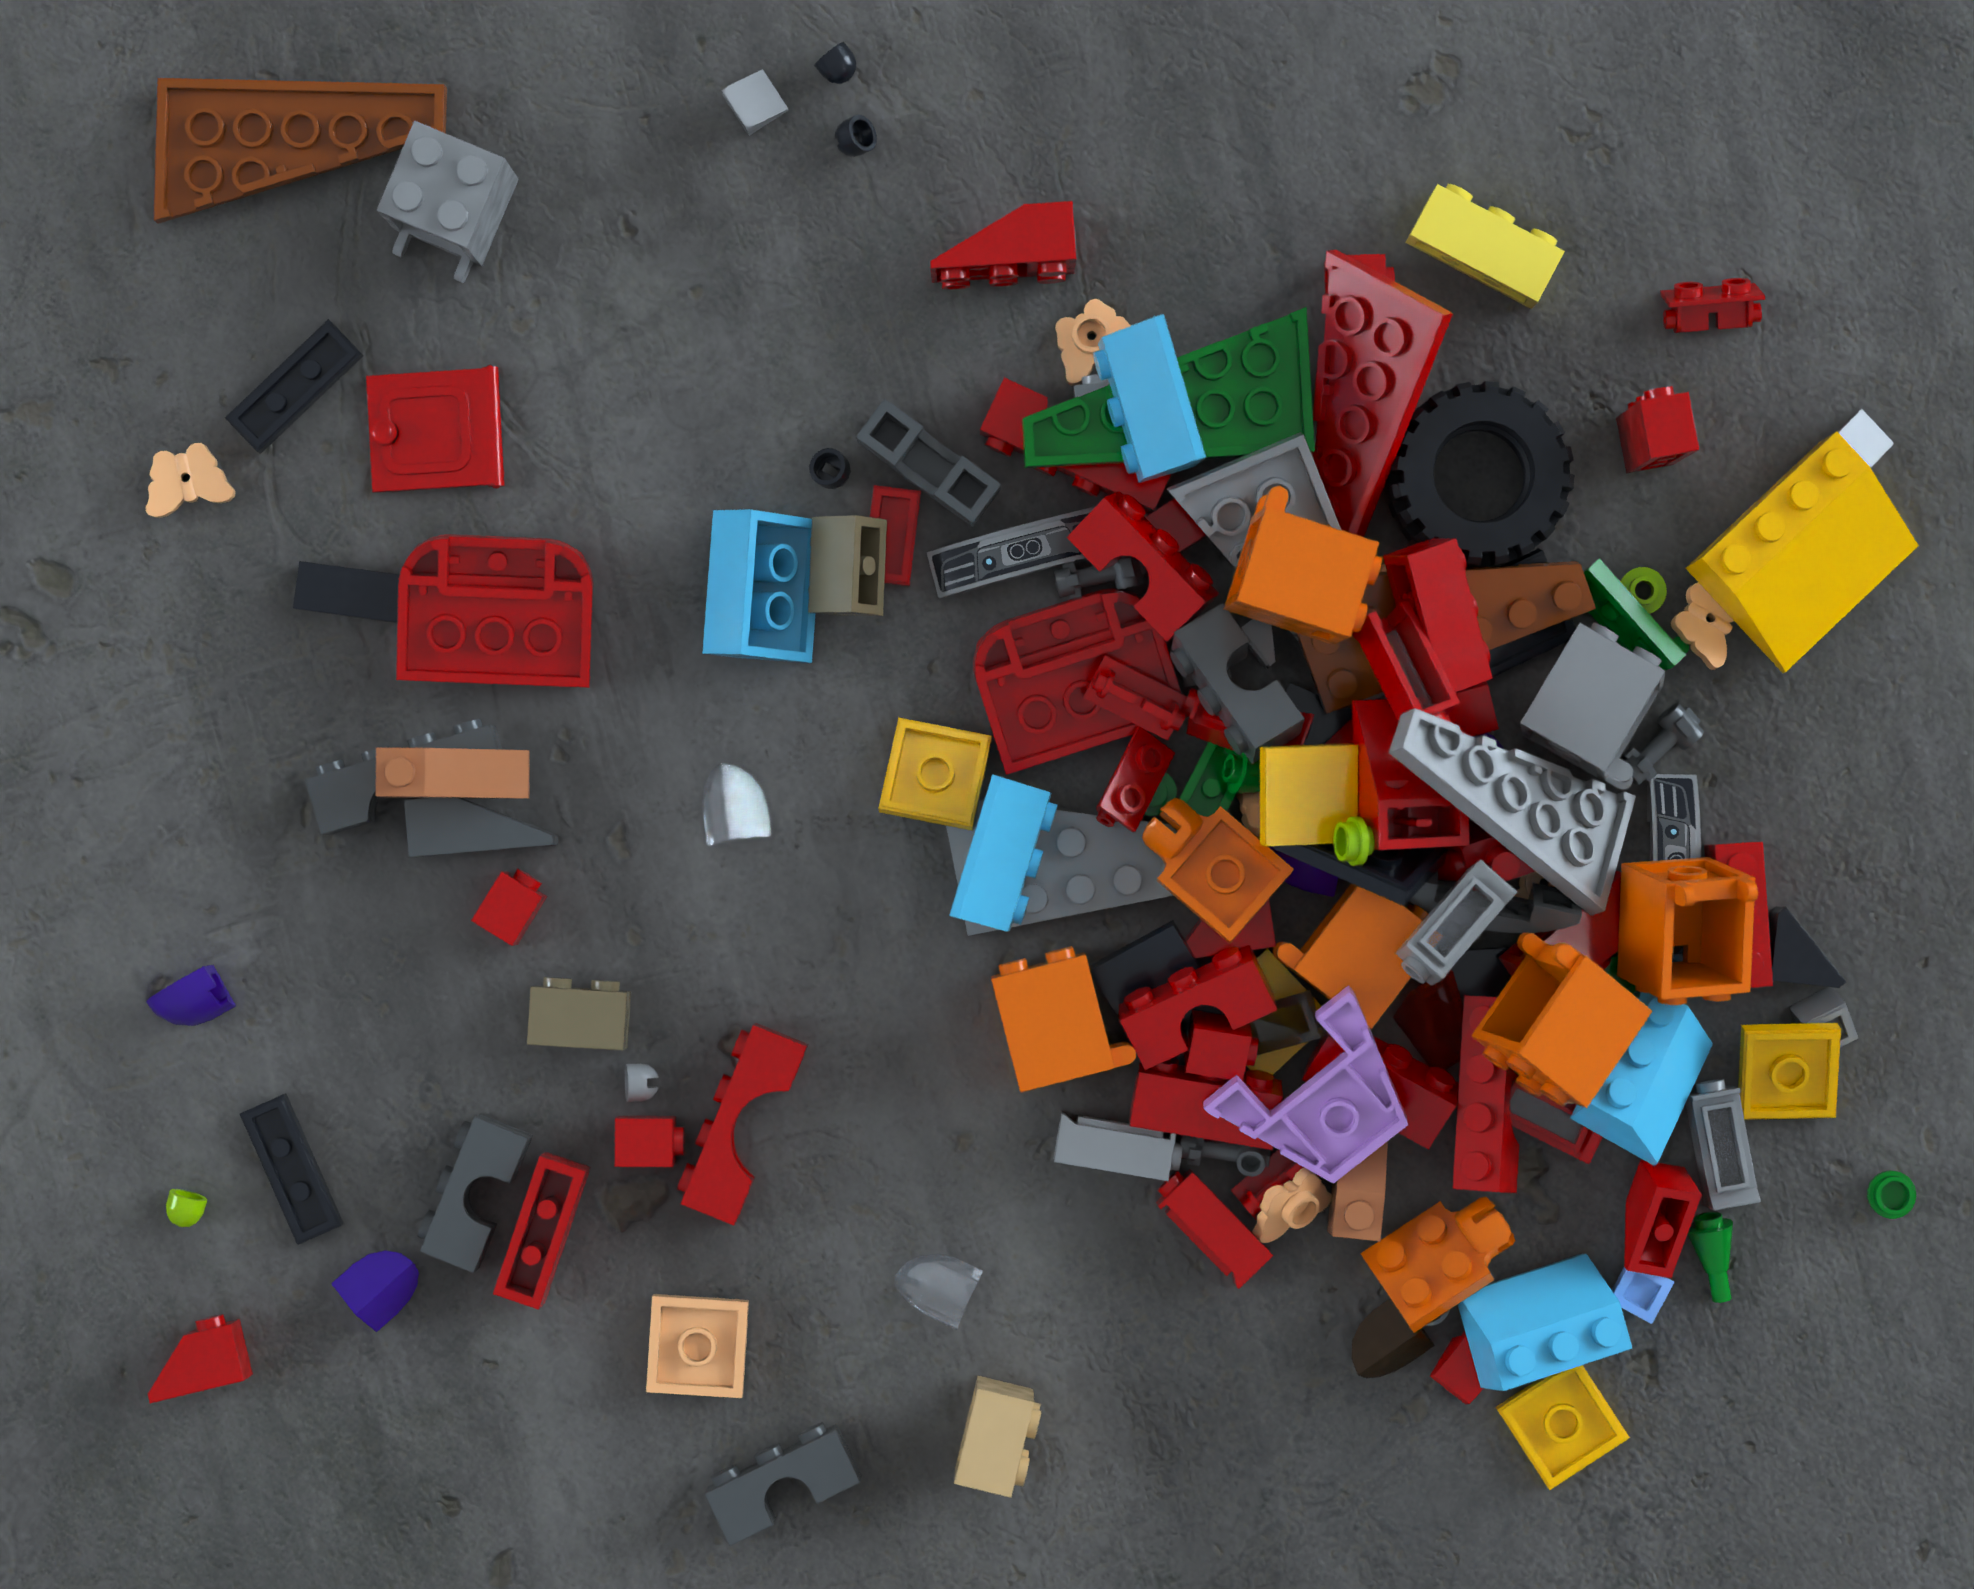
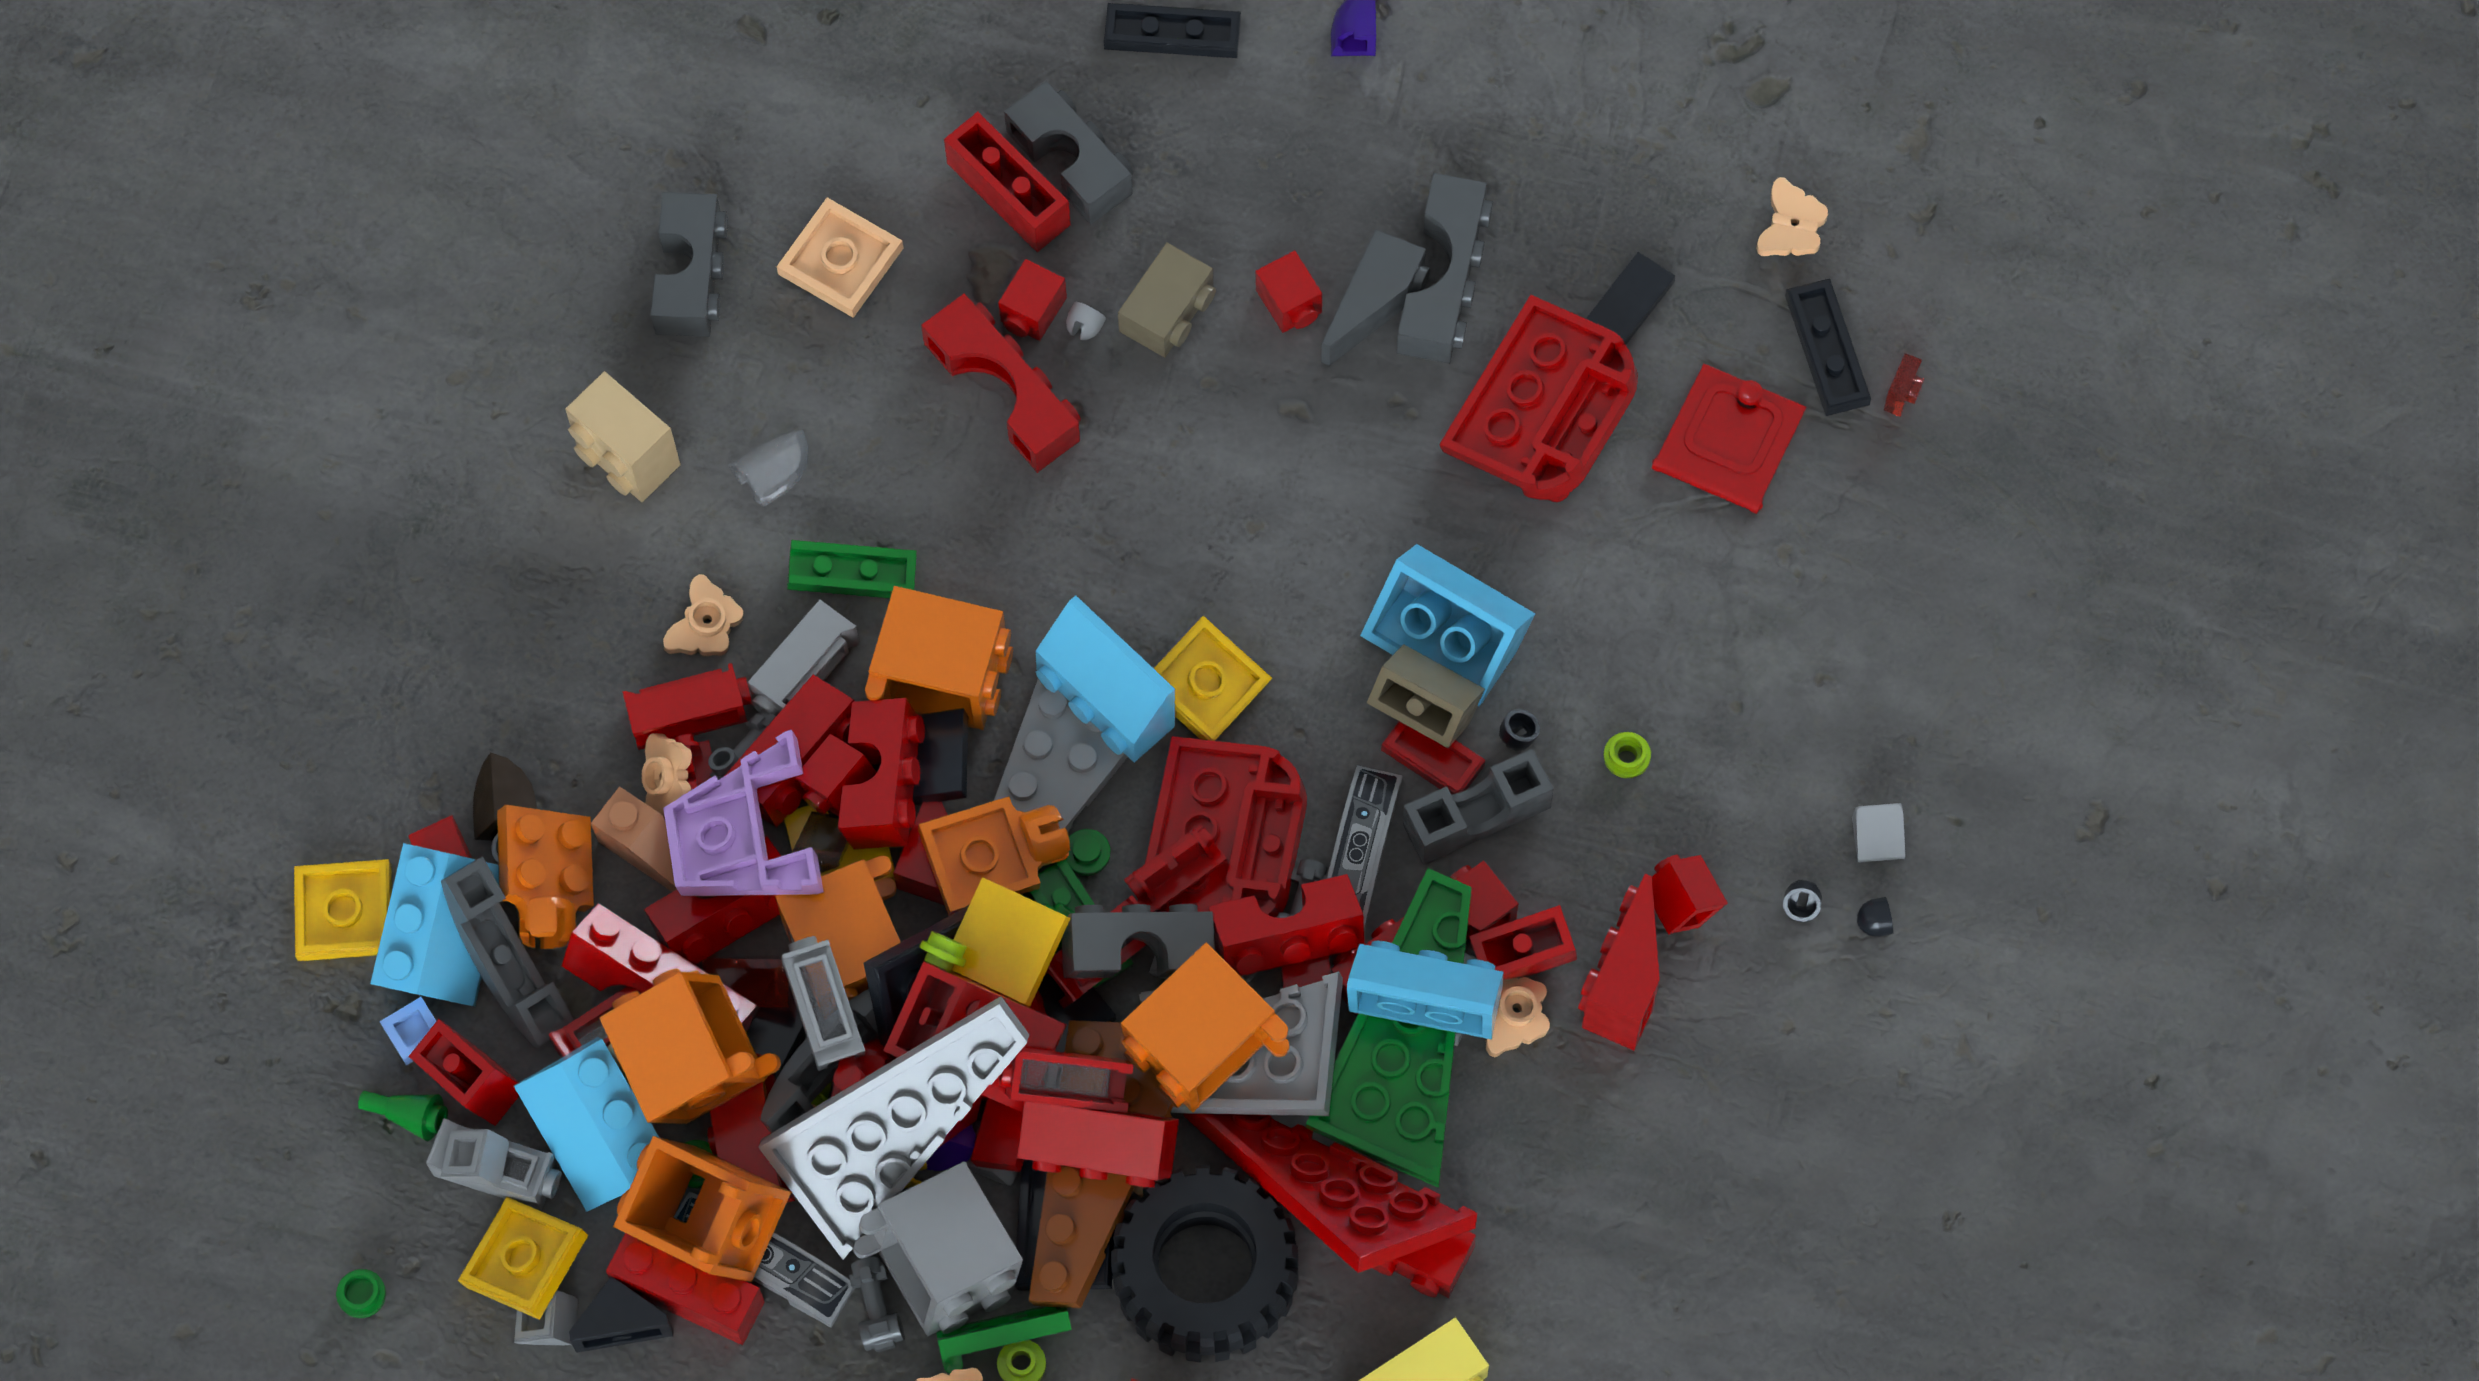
camera: 120 degrees right, 20 degrees down
dark orange wing [154,78,447,224] -> none
dark purple brick [331,1250,419,1332] -> none
light grey container [376,120,519,283] -> none
nougat slope [376,748,530,799] -> none
clear brick [703,763,771,846] -> none
red hinge [1096,726,1175,833] -> none
none -> dark grey slope [441,857,574,1048]
none -> light grey slope [441,1129,509,1185]
none -> light nougat animal [663,574,743,656]
none -> green hinge [787,540,917,598]
none -> red slope [1469,905,1577,980]
none -> lime plate [1604,732,1651,778]
none -> red brick [1652,855,1728,934]
none -> clear red plate [1884,353,1925,417]

